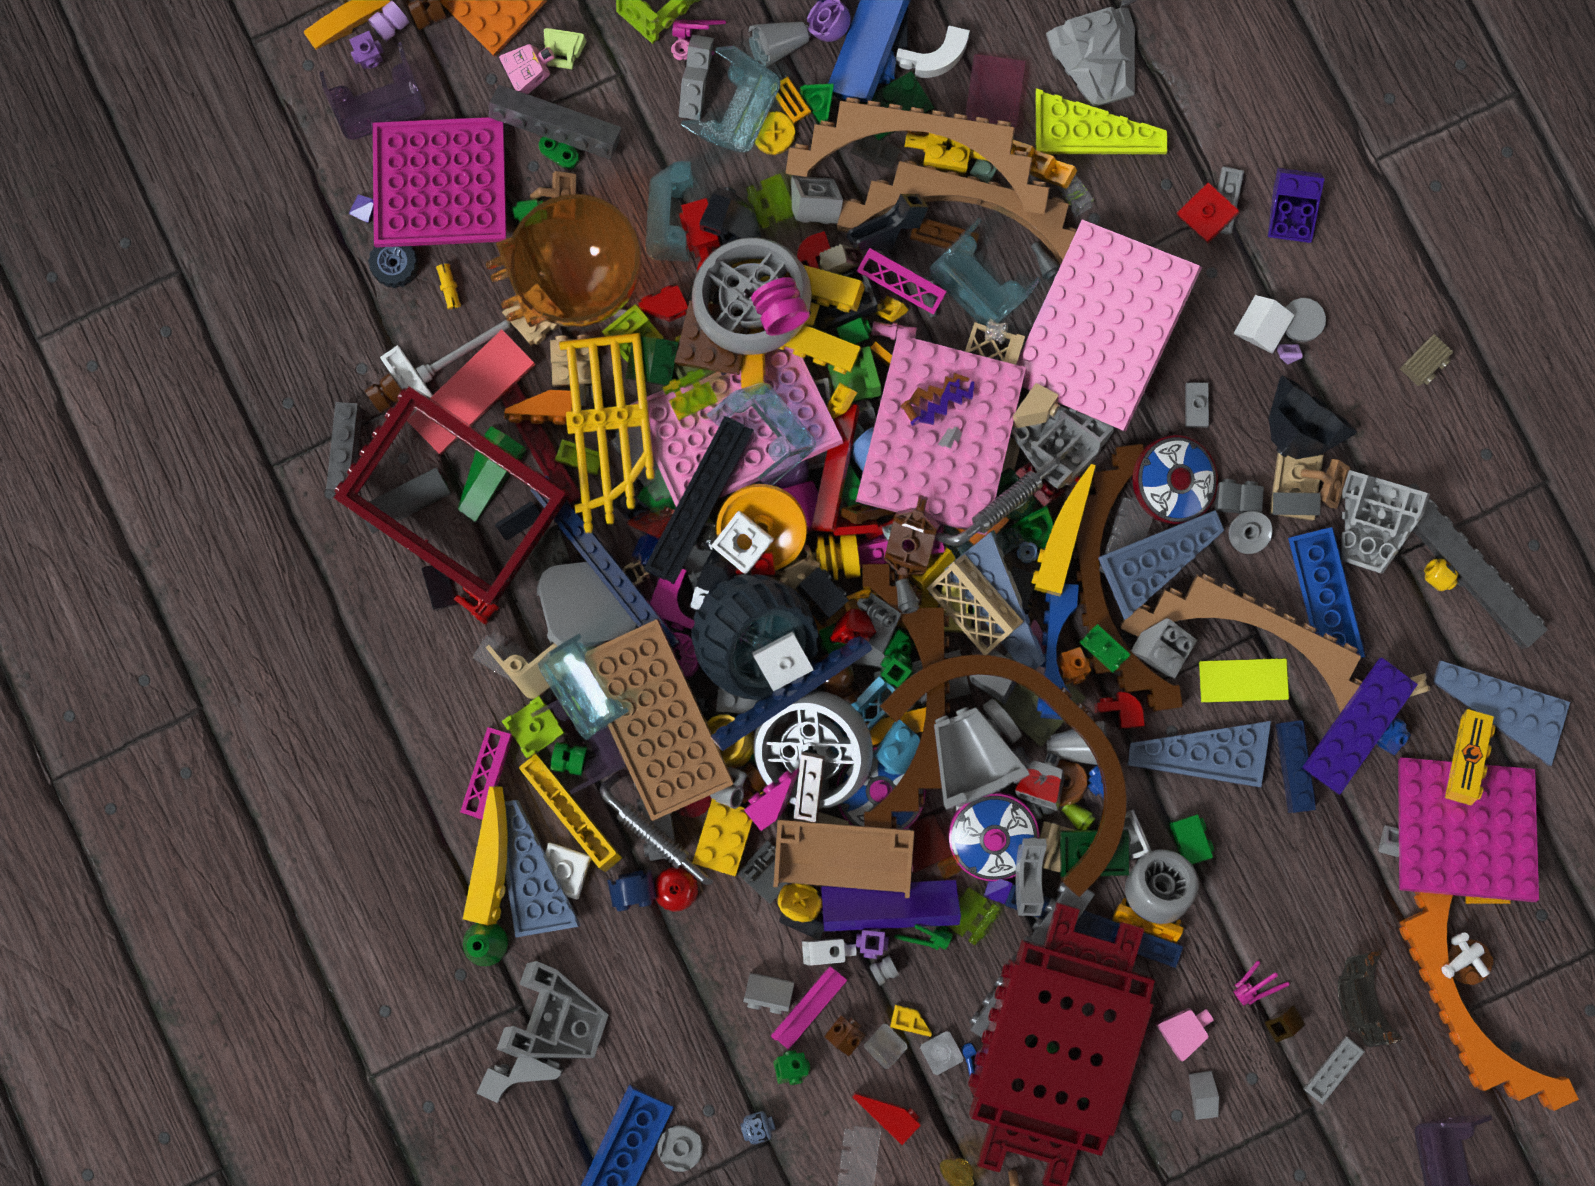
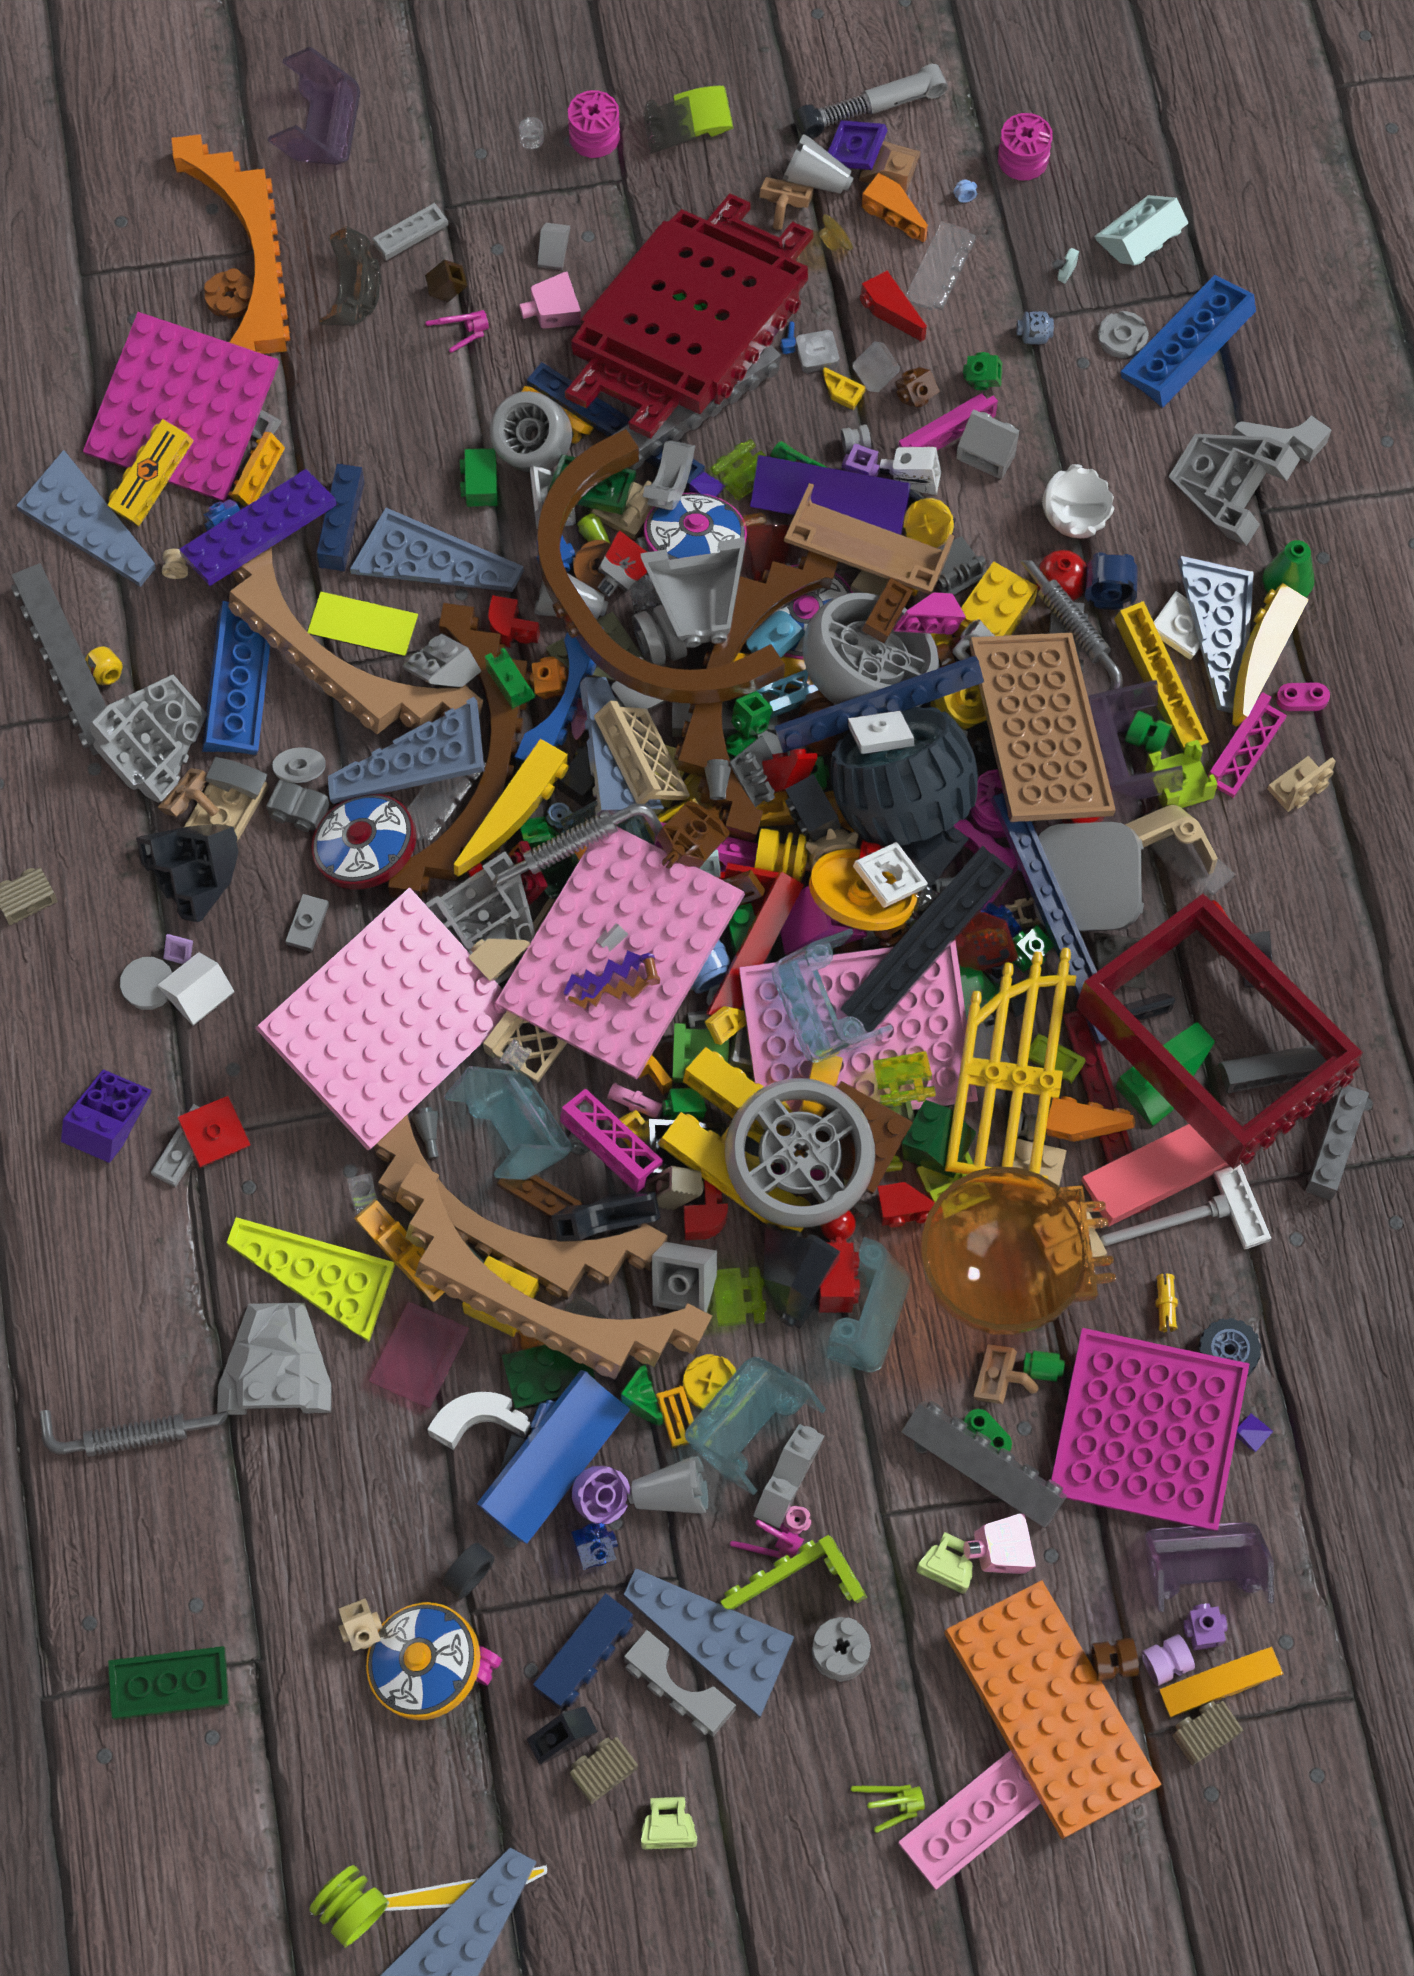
camera: 170 degrees left, 15 degrees down
reddish brown wheel [364,373,402,414] -> none
clear light blue windscreen [538,634,629,740] -> none
dark pink wheel [751,277,810,336] -> none
white piece [1441,932,1490,978] -> none
none -> light orange plate [228,432,285,507]
none -> green brick [1008,925,1054,972]
none -> white piece [1043,464,1114,538]
none -> tan bracket [1267,756,1336,812]
none -> dark pink plate [1276,683,1330,711]

